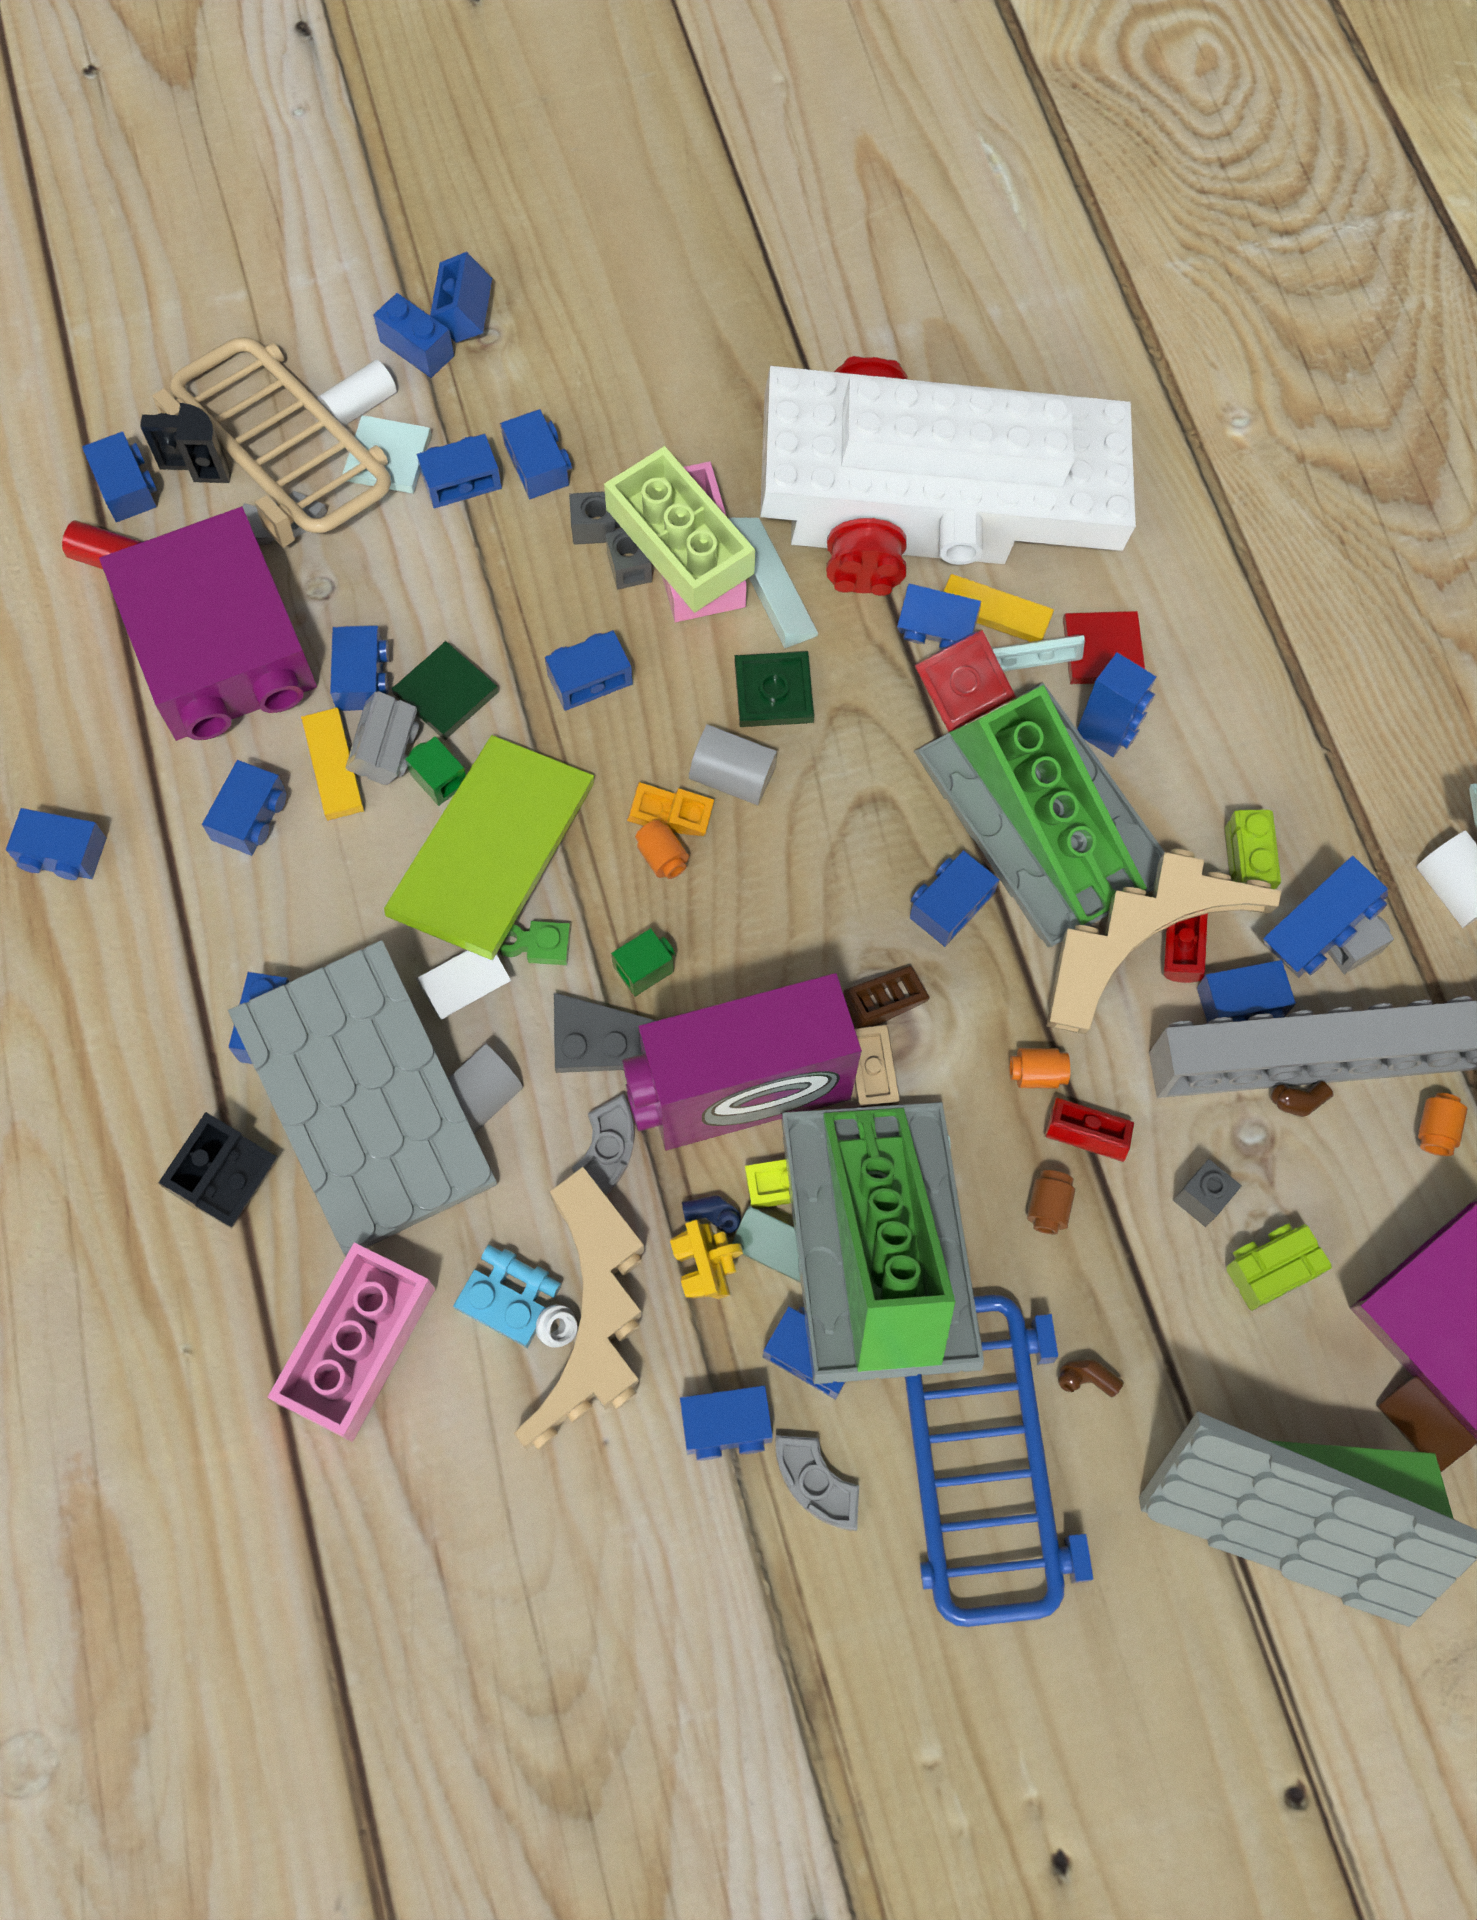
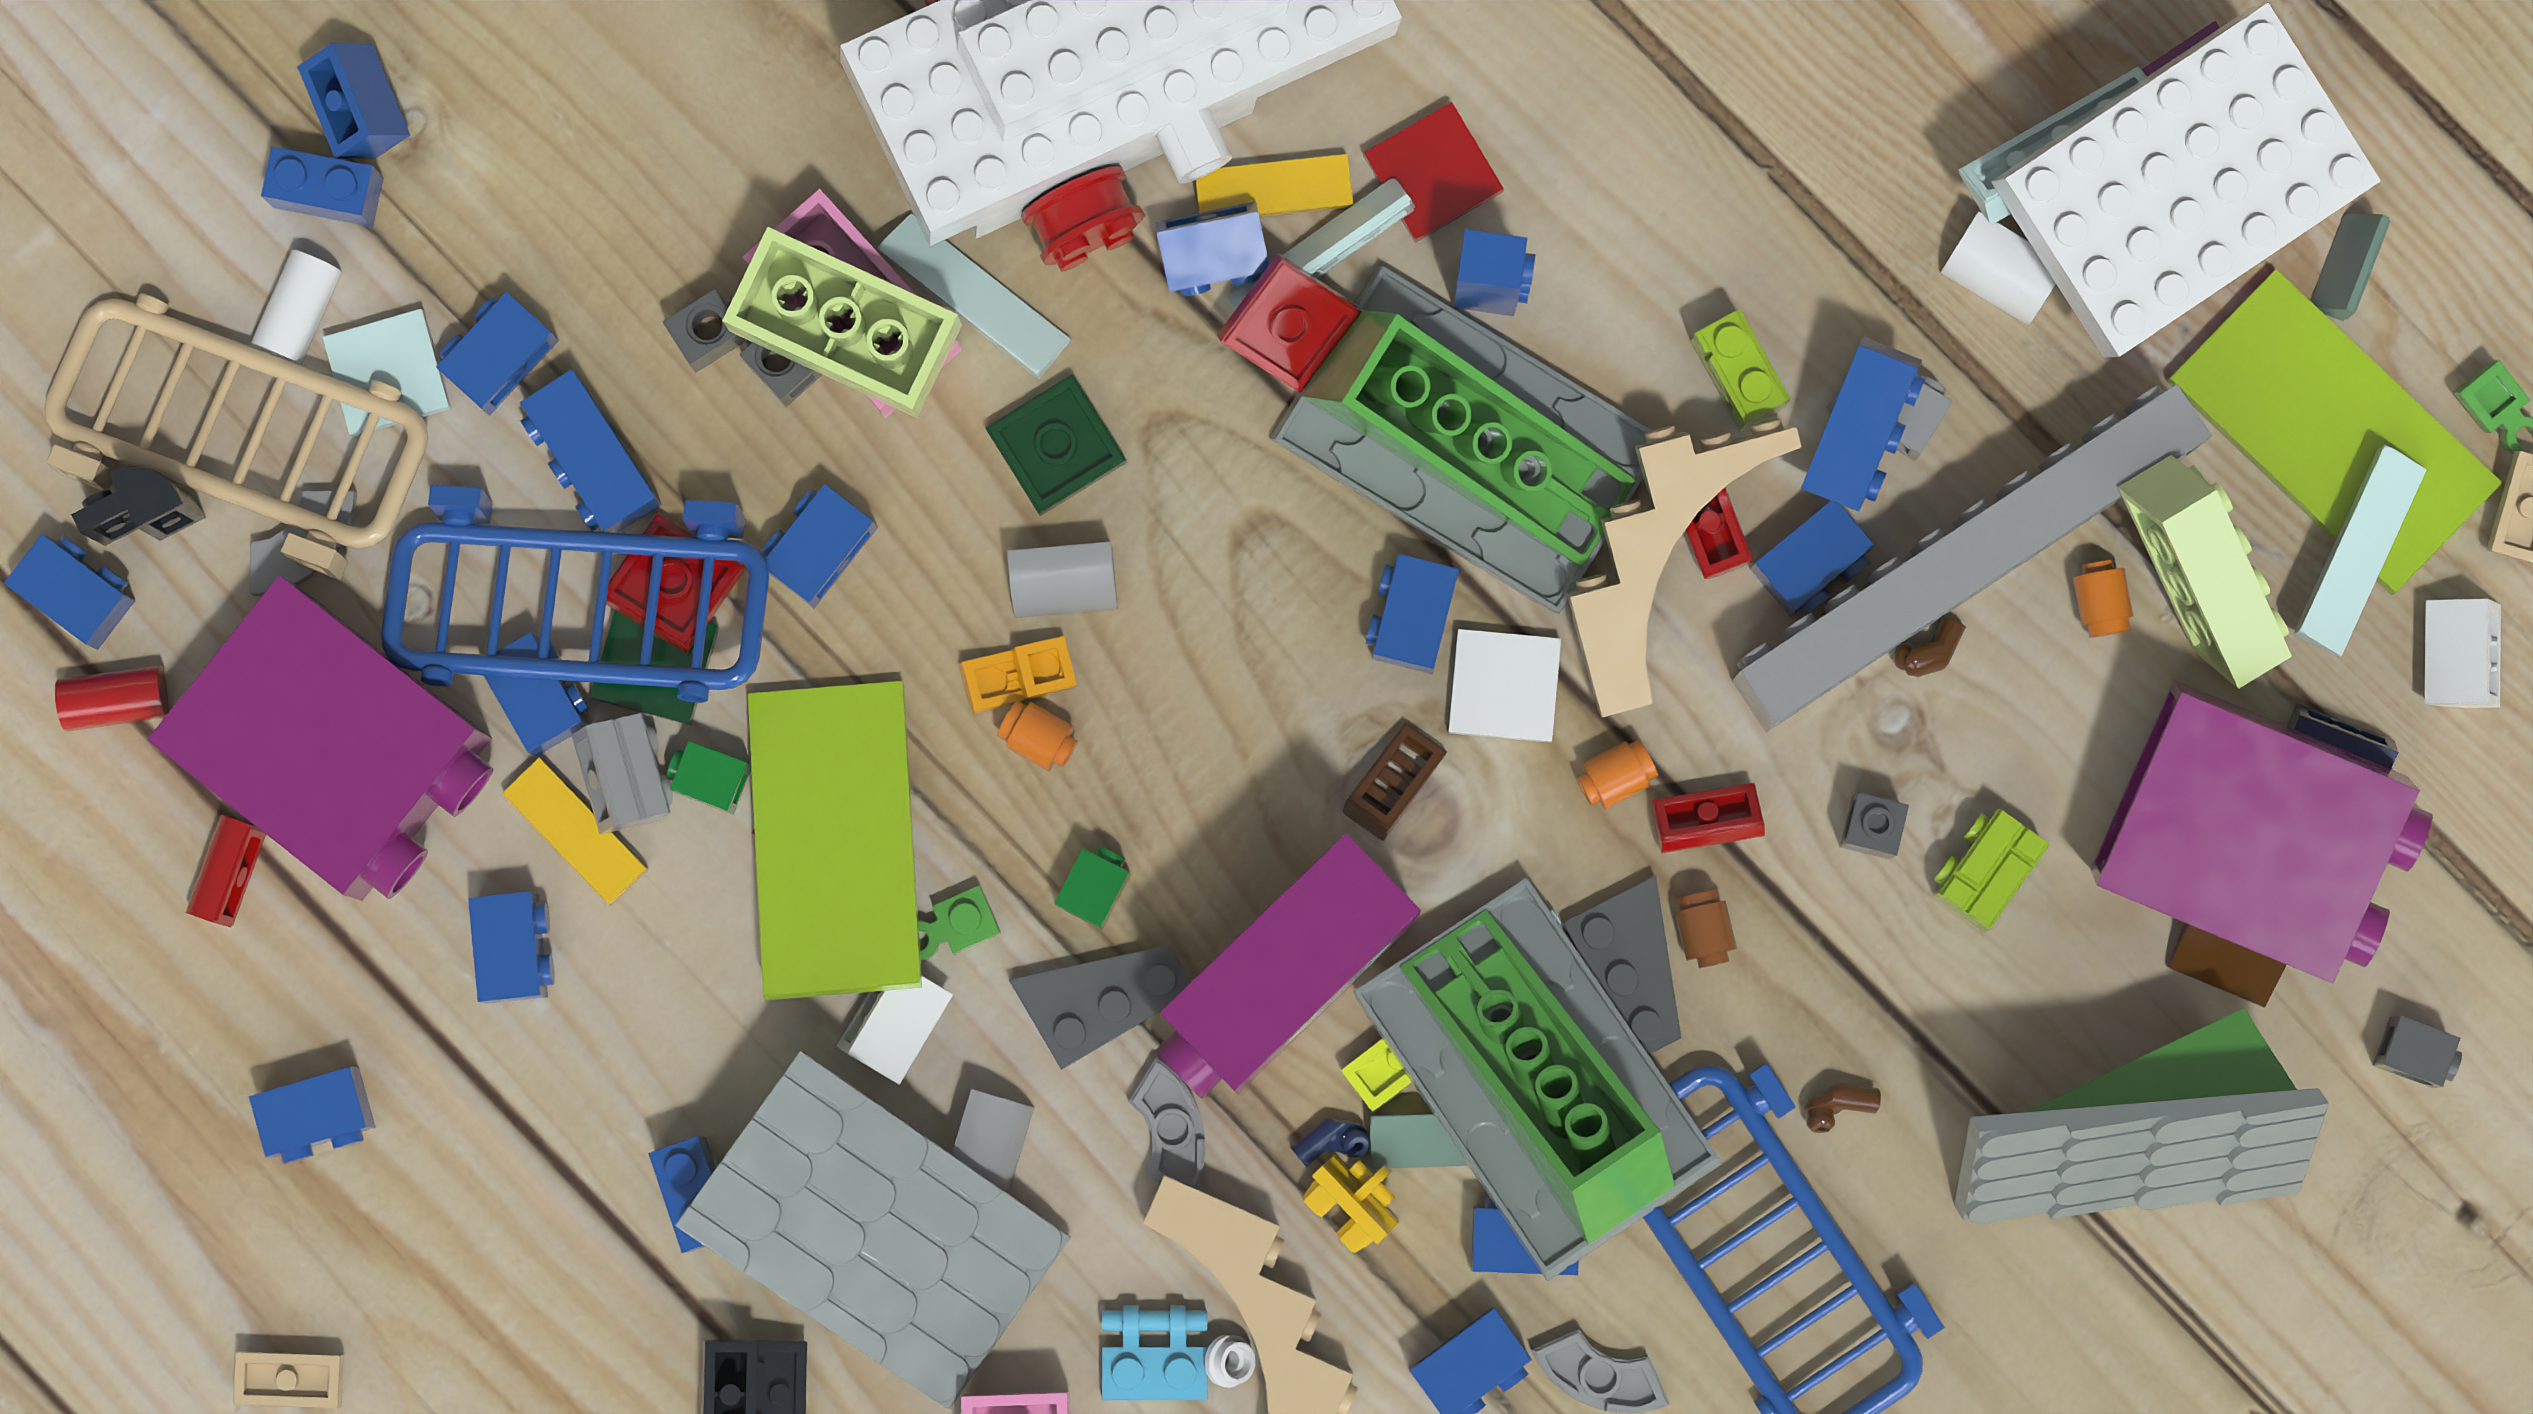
camera: 20 degrees left, 15 degrees up
blue brick [500,409,572,500] -> none
tan plate [854,1025,900,1108] -> none
none -> red brick [185,815,266,928]
none -> blue bar [381,485,769,703]
none -> blue brick [520,369,662,533]
none -> red tile [606,513,744,654]
none -> white tile [1448,629,1561,743]
none -> dark grey wing [1562,875,1681,1055]

